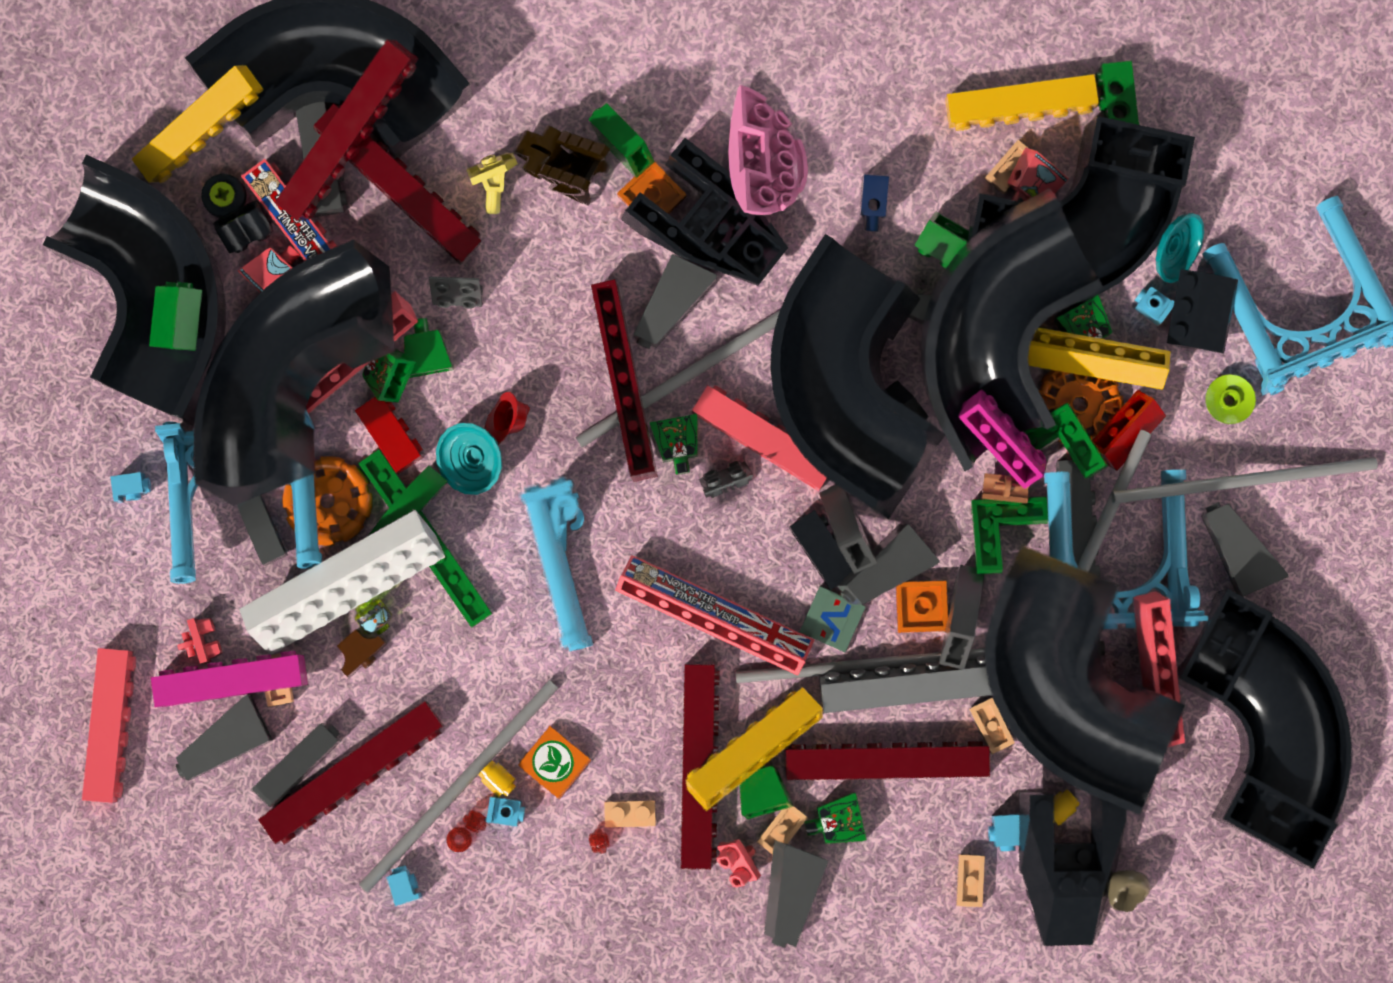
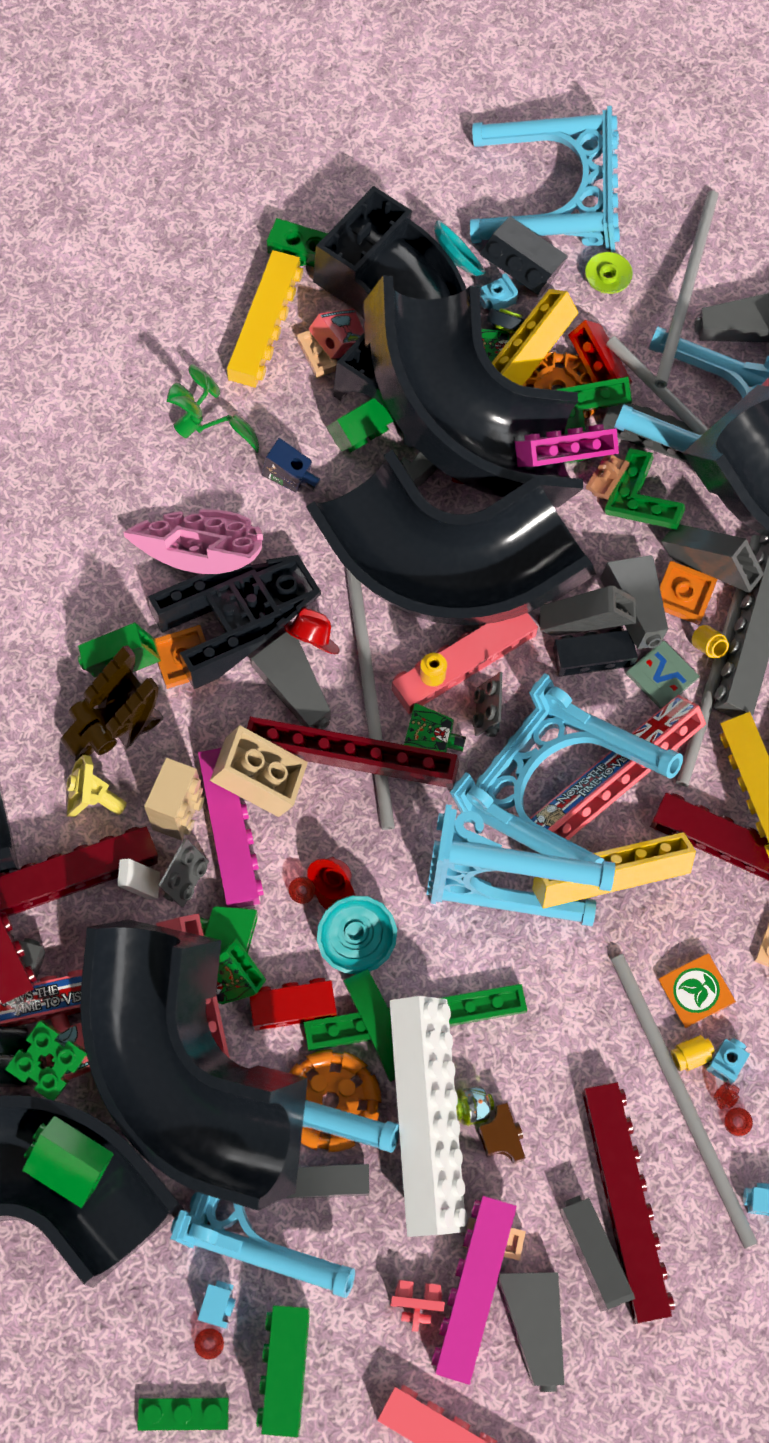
camera: 70 degrees left, 15 degrees down
none -> green brick [5,1020,87,1101]
none -> white tile [117,859,160,899]
none -> green plate [138,1398,229,1431]
none -> tan brick [144,758,205,841]
none -> green plant [167,364,259,453]
none -> clear red plate [194,1328,224,1359]
none -> dark pink brick [198,748,264,908]
none -> tan brick [210,725,308,817]
none -> green brick [256,1305,310,1438]
none -> red piece [284,608,340,654]
none -> clear red plate [289,877,316,904]
none -> yellow brick [420,653,447,686]
none -> medium azure arch [450,673,683,863]
none -> black wheel [487,308,525,334]
none -> yellow brick [532,832,696,909]
none -> yellow brick [691,625,729,658]

